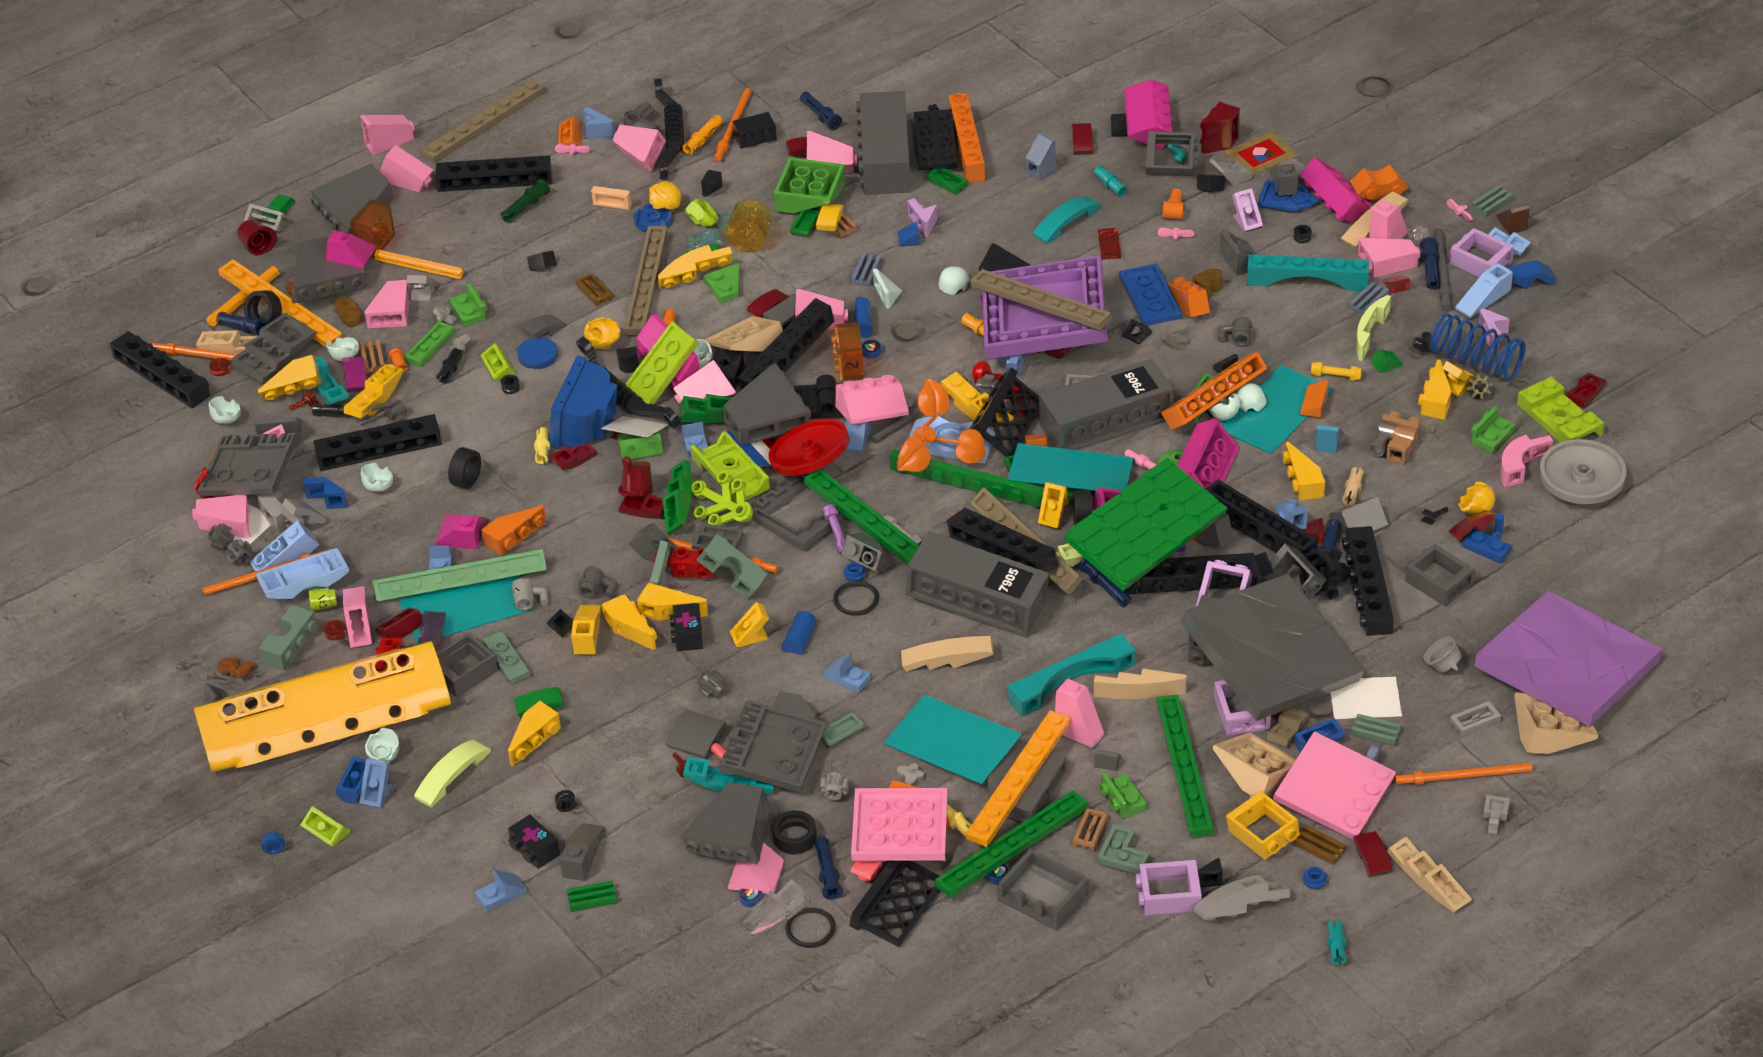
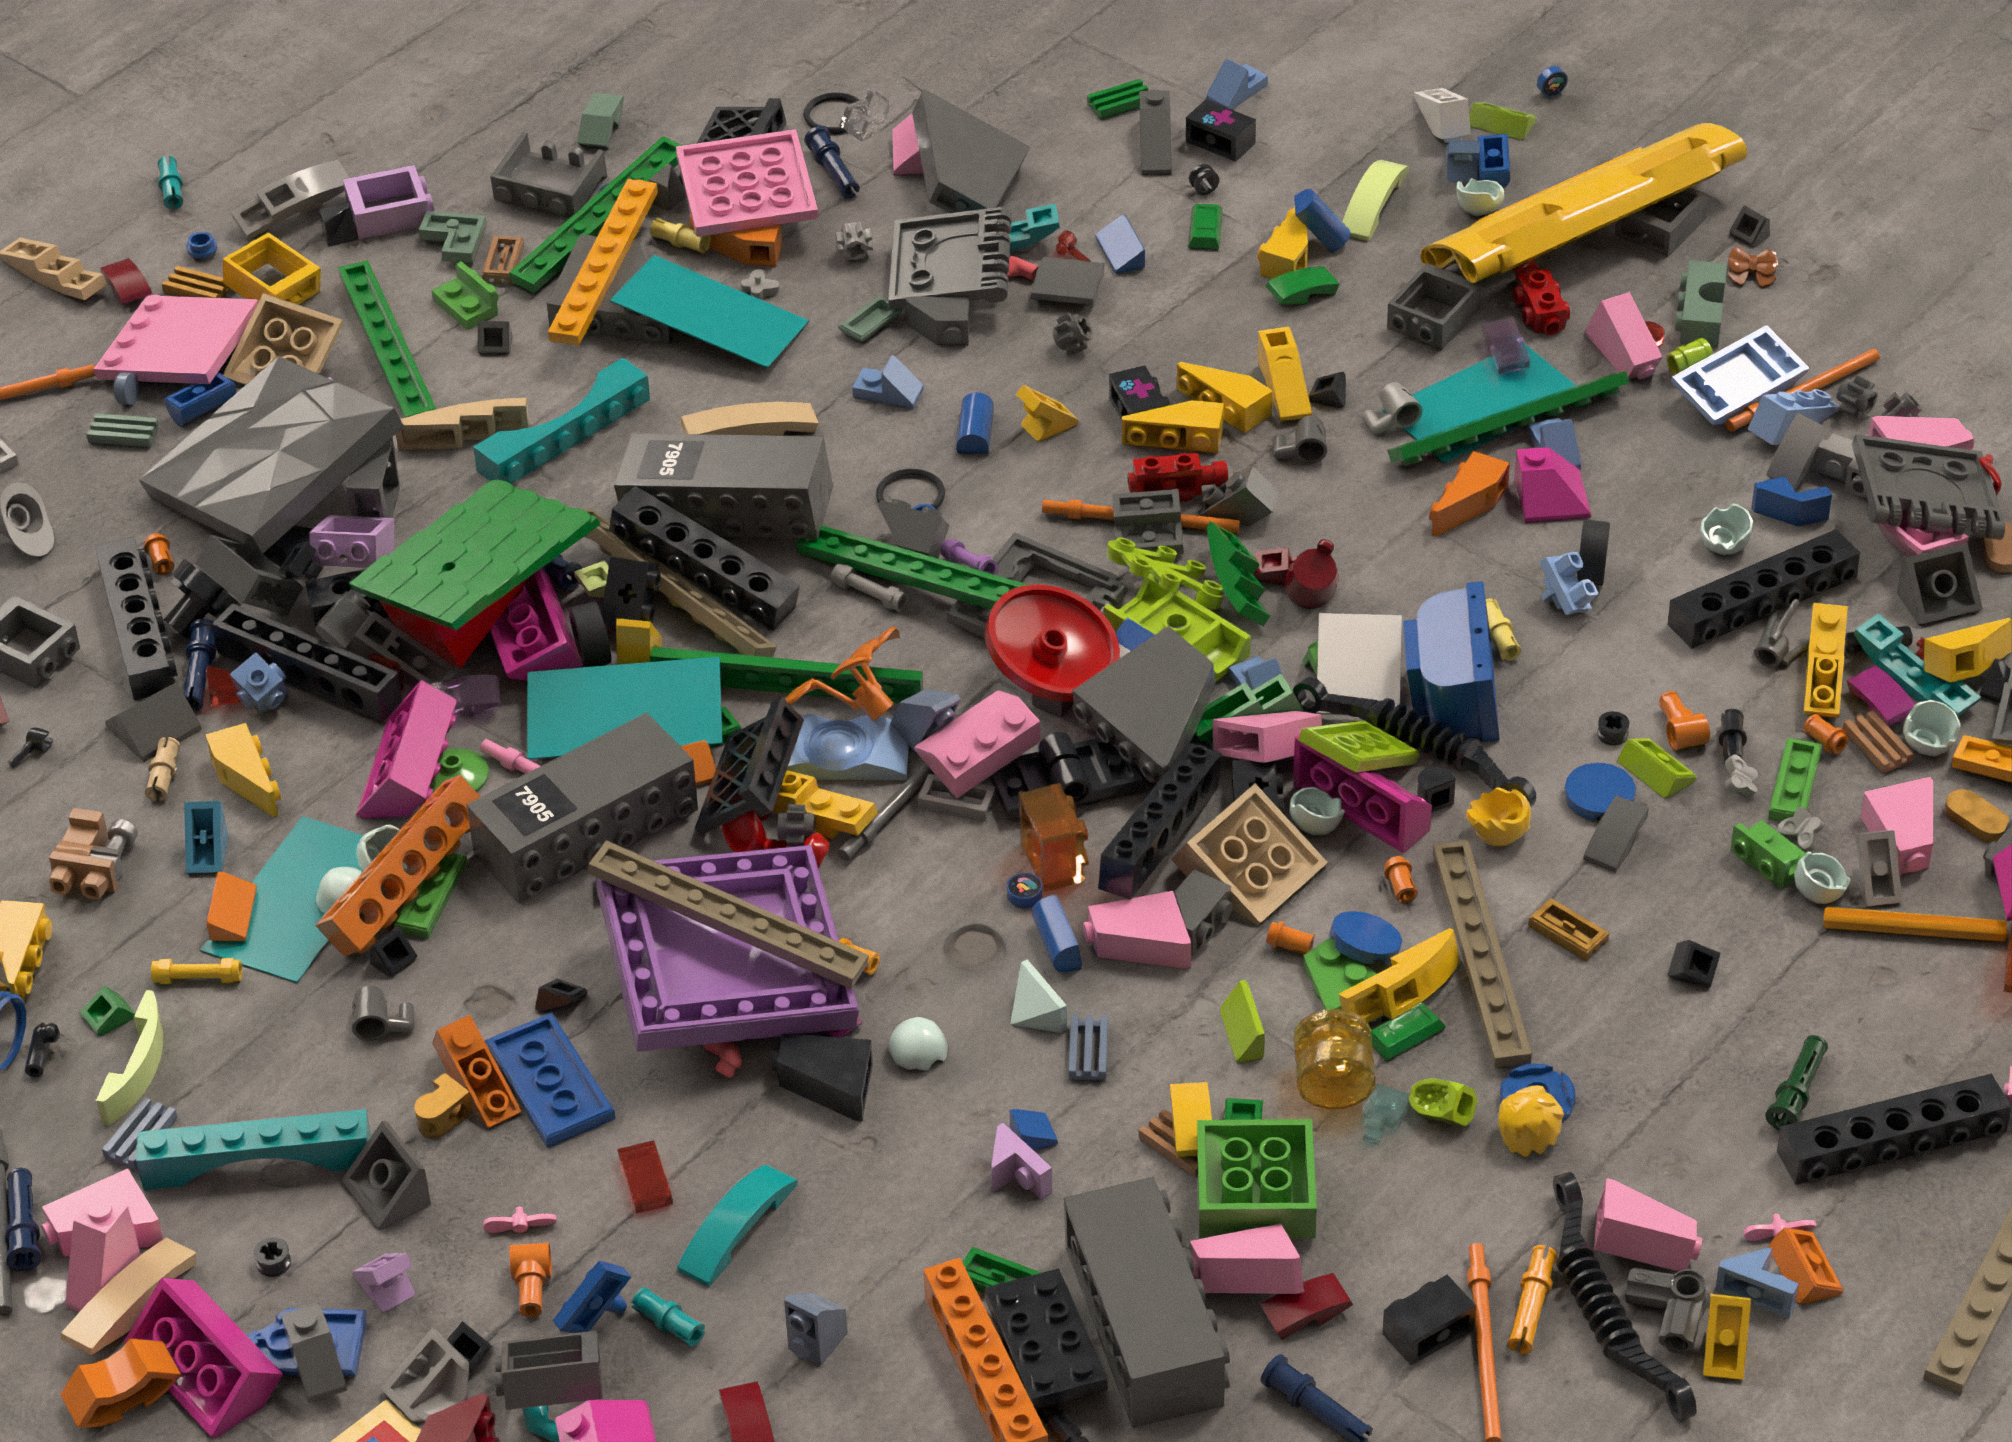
camera: 165 degrees right, 0 degrees up
dark red slope [375,607,425,638] -> none
sand green plate [482,631,530,685] -> none
light nougat tile [591,186,632,210] -> none
sand green tile [650,540,671,586] -> none
clear light blue plate [686,228,722,251] -> none
sand green arch [696,534,768,600] -> none
black slope [701,170,723,197] -> none
dark red slope [746,289,790,318] -> none
black tyre [772,810,817,855] -> none
bright pink slope [1055,679,1104,748] -> none
white sticker [1331,677,1402,719] -> none
clear red slope [1383,275,1410,294] -> none
none -> orange pin [143,533,175,575]
none -> dark grey slope [315,591,372,649]
none -> blue plate [552,1260,631,1333]
none -> sand green slope [577,92,624,149]
none -> black brick [601,556,661,626]
none -> sand blue slope [890,689,961,753]
none -> slope [1095,215,1145,274]
none -> green tile [1188,204,1223,249]
none -> lime slope [1220,980,1265,1063]
none -> orange pin [1266,921,1315,955]
none -> blue brick [1294,189,1351,253]
none -> blue tile [1329,911,1403,964]
none -> white slope [1414,88,1471,143]
none -> light blue hips [1539,552,1598,615]
none -> orange pin [1659,691,1710,750]
none -> yellow slope [1703,1294,1751,1380]
none -> light aqua hair [1794,852,1850,904]

